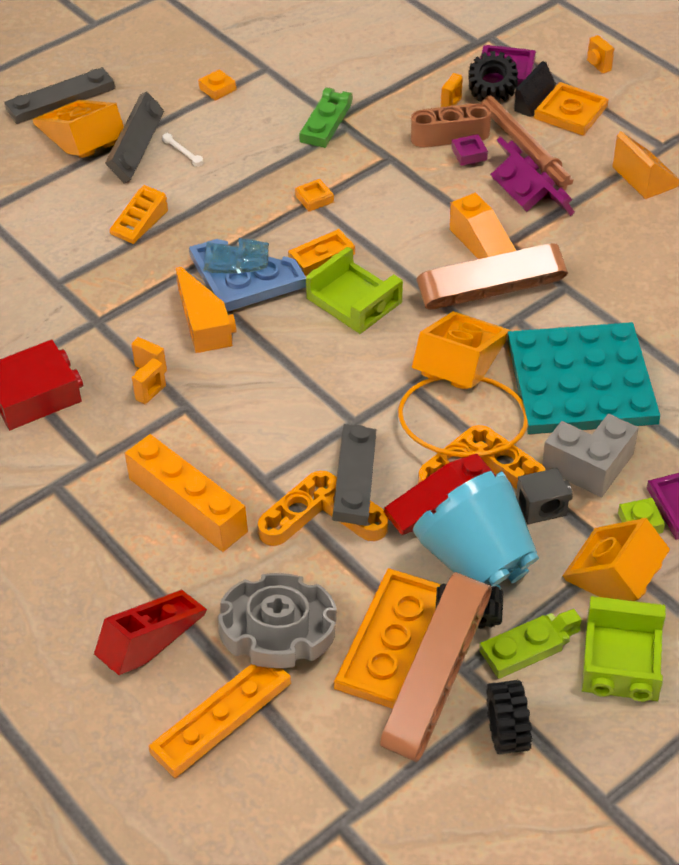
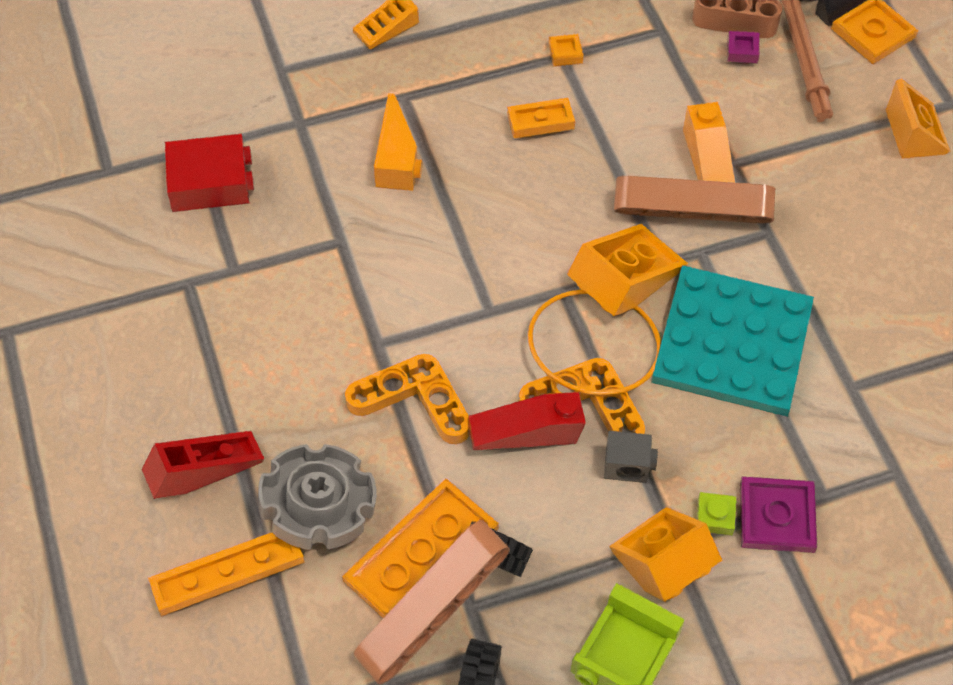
camera: 20 degrees right, 10 degrees up
light orange brick [125,434,248,552] -> none
light orange tile [131,337,167,374] -> none
light orange plate [132,358,166,405] -> none
medium blue plate [189,239,306,312] -> none
clear light blue slope [203,238,269,273] -> none
lime panel [306,247,403,334] -> none
dark grey plate [332,424,377,526] -> none
medium azure cone [413,471,539,590] -> none
lime hinge [479,609,582,679] -> none
magenta bracket [490,136,575,216] -> none
light grey brick [542,414,639,498] -> none

